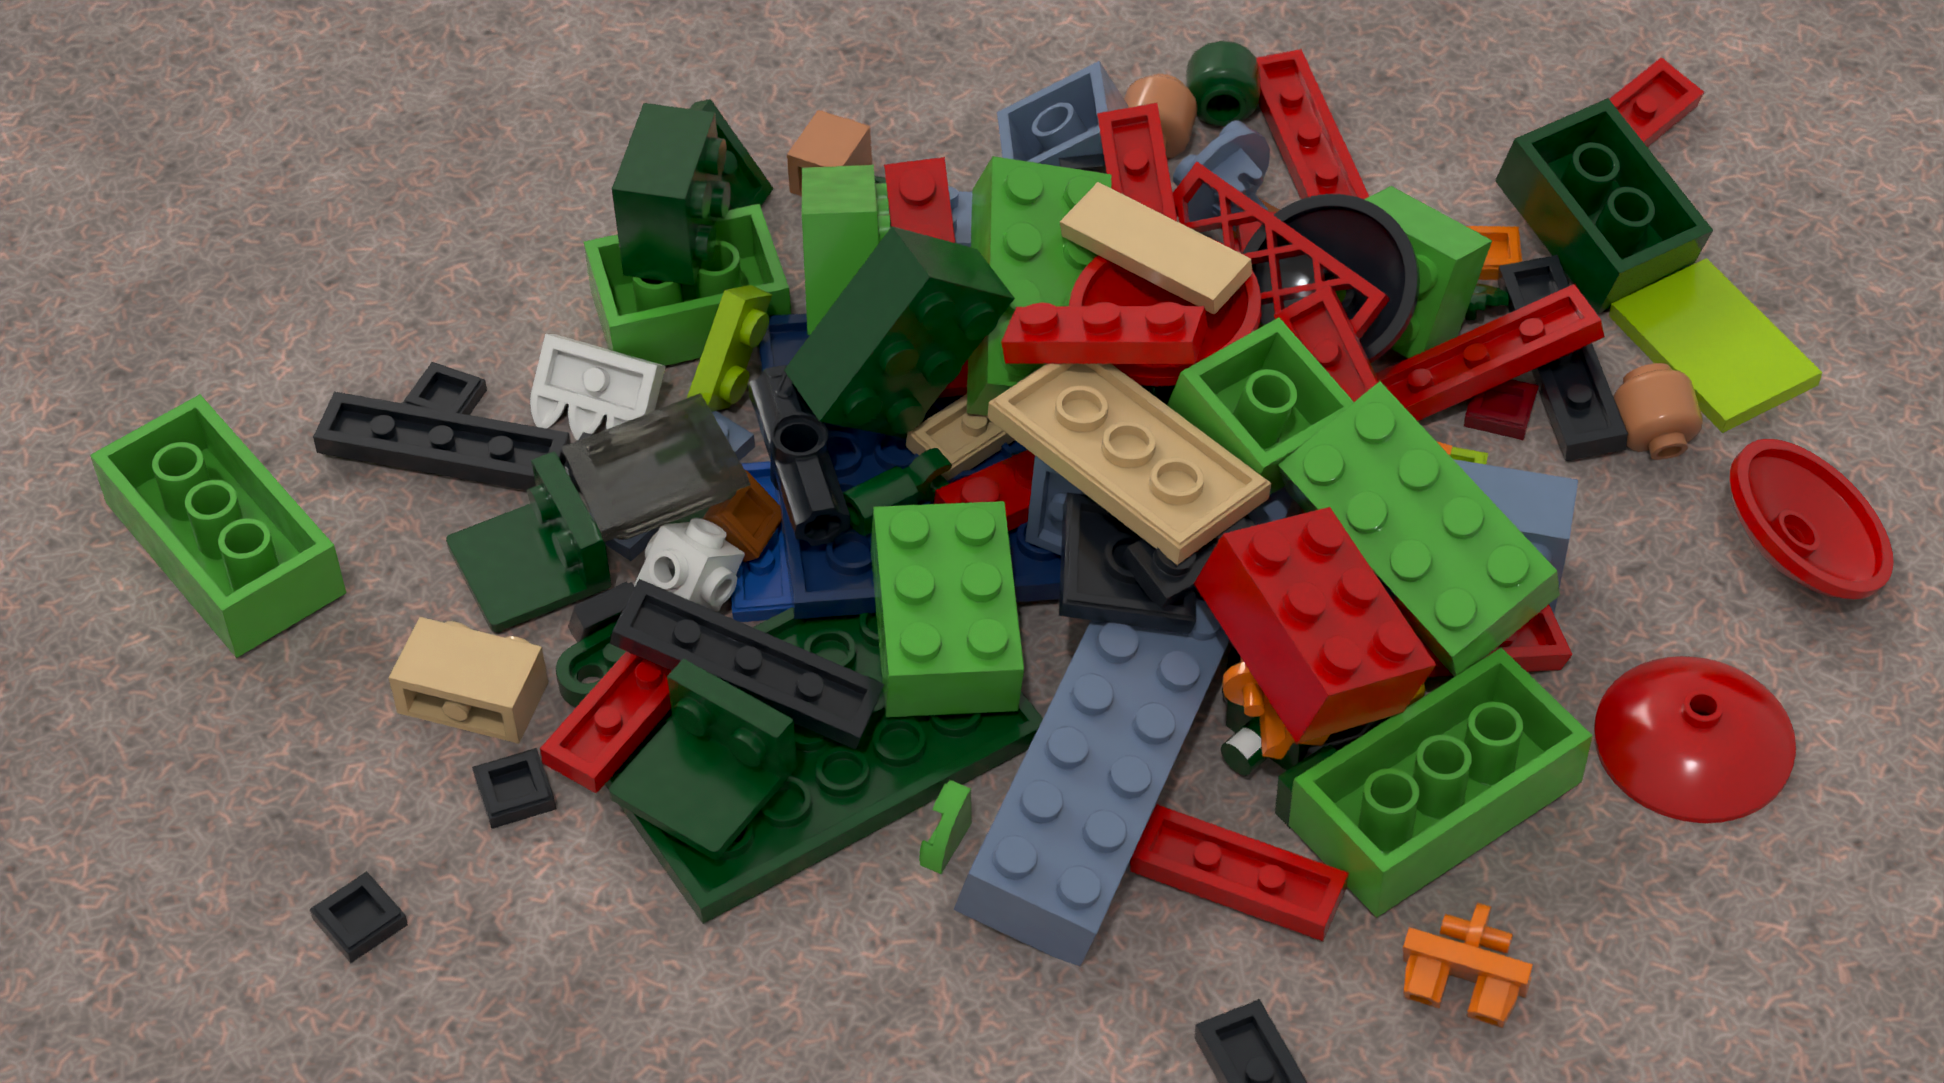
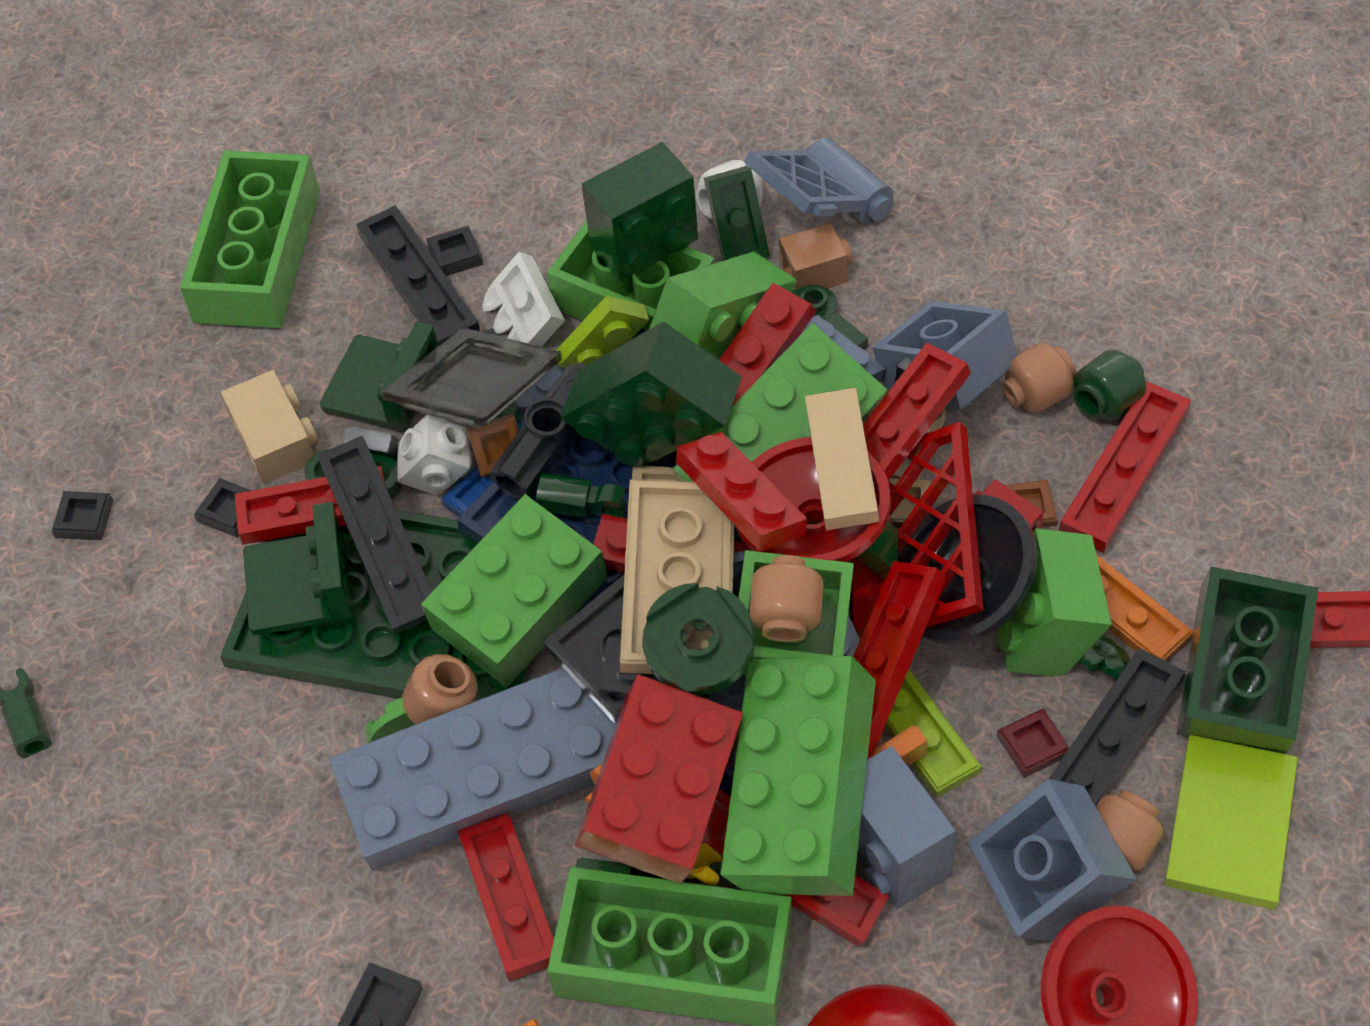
camera: 50 degrees right, 5 degrees up
sand blue plate [1173,120,1270,233] -> none
red plate [1375,284,1605,421] -> none
none -> nougat head [402,654,478,724]
none -> dark green plate [642,583,754,697]
none -> sand blue piece [744,137,893,224]
none -> nougat head [750,555,823,642]
none -> sand blue brick [968,779,1137,941]

